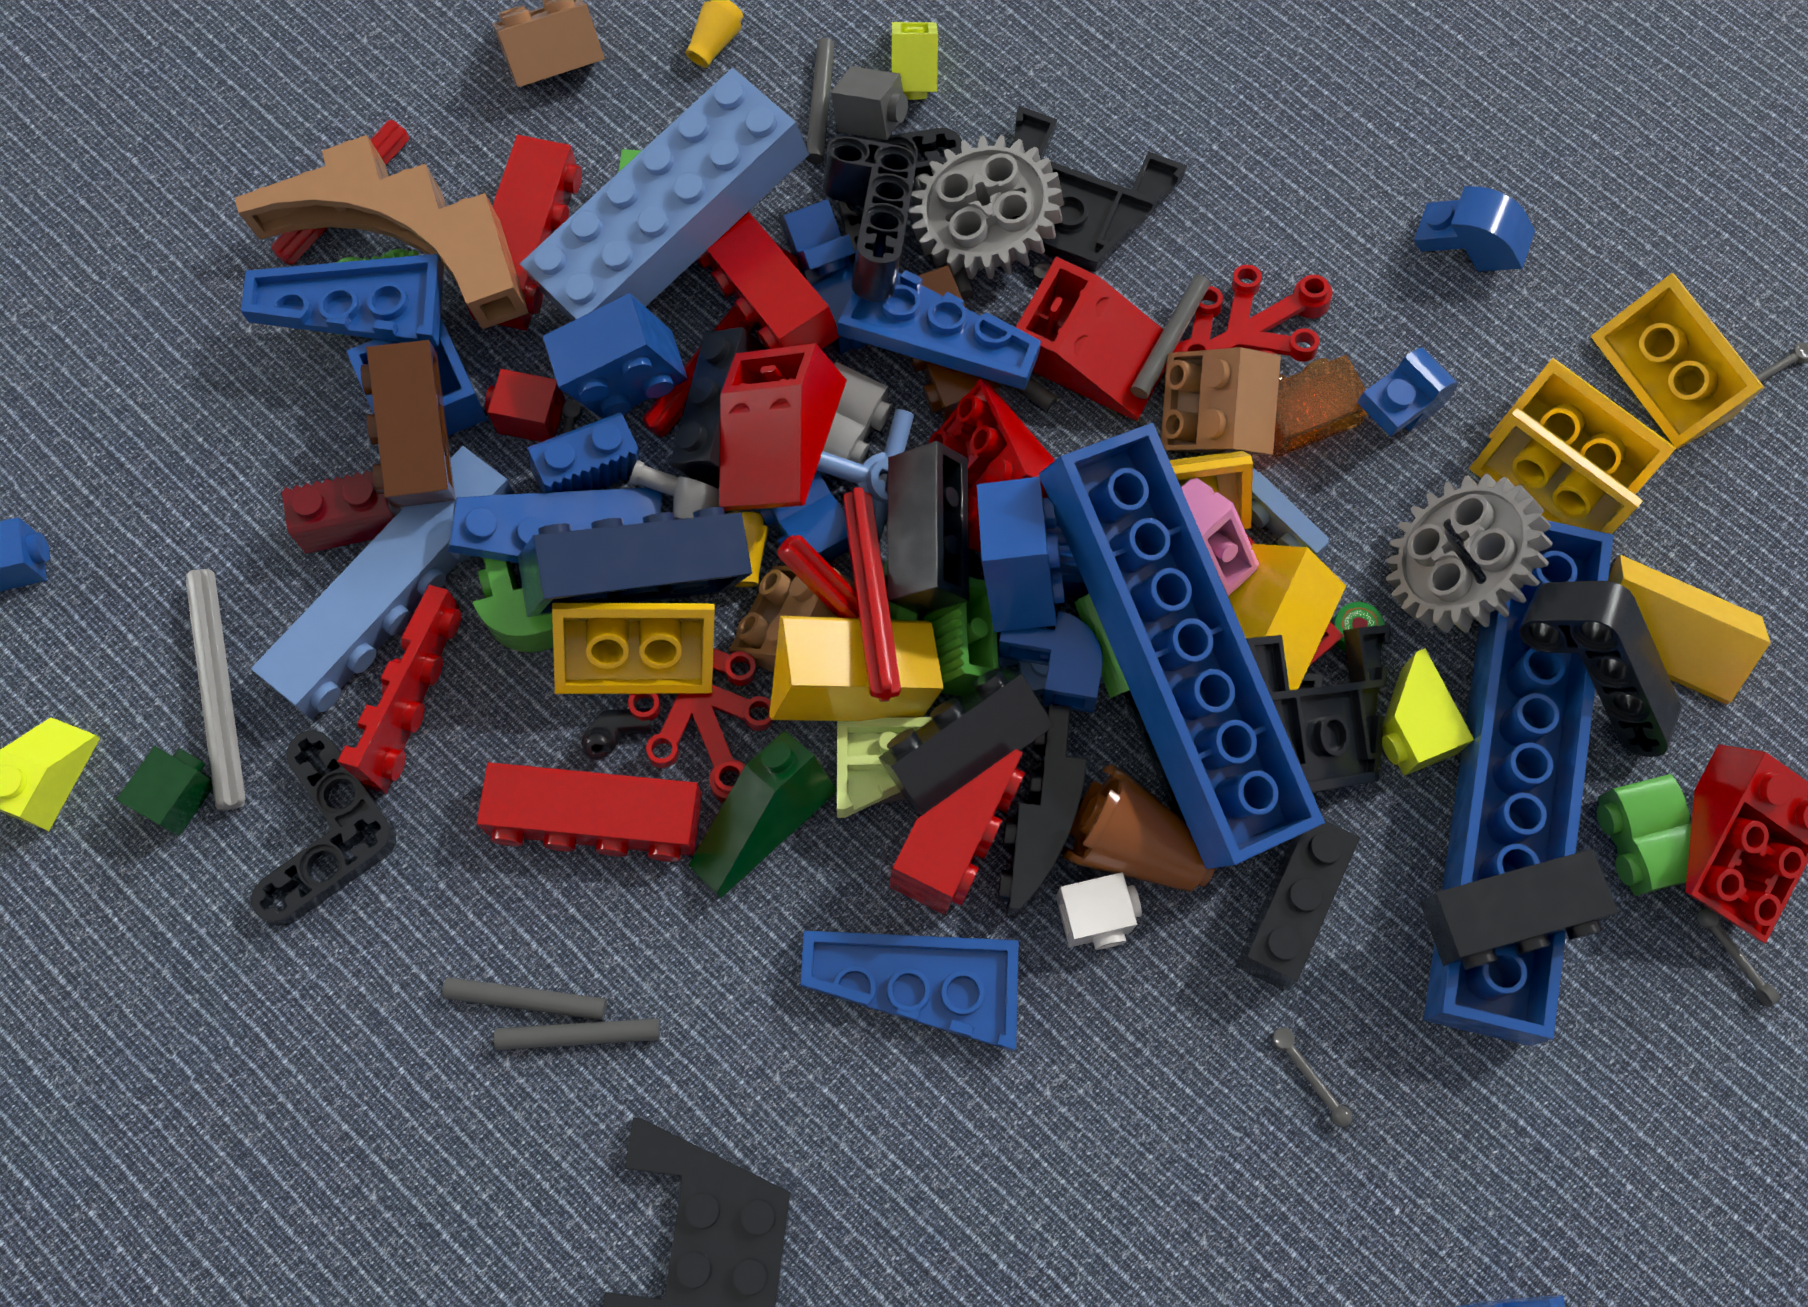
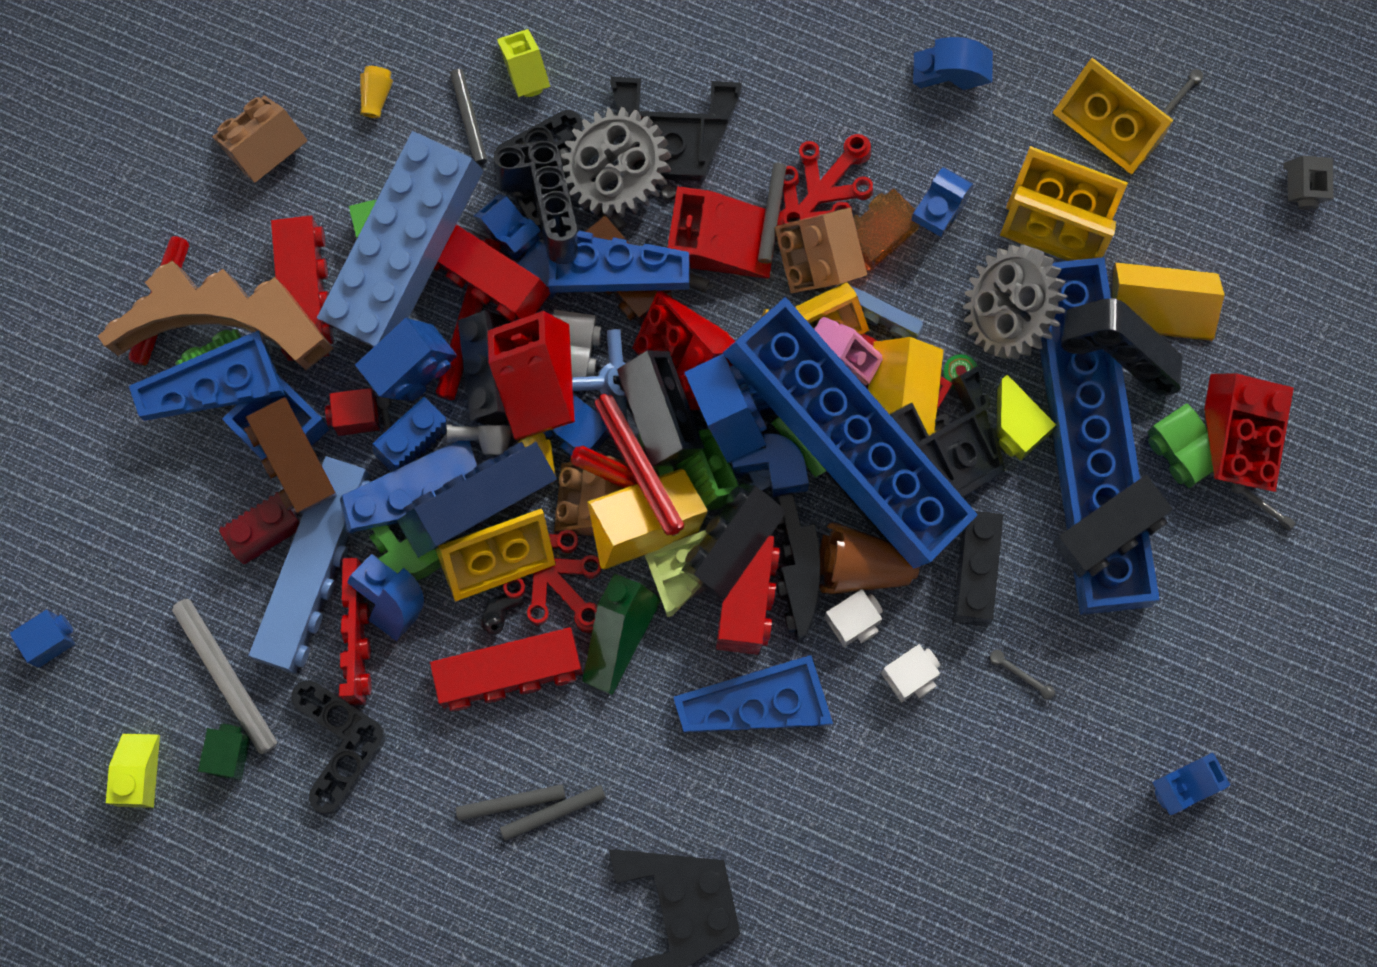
camera: 15 degrees left, 5 degrees up
dark grey brick [831,66,908,140] -> none
none -> blue brick [347,554,424,641]
none -> white brick [881,644,940,703]

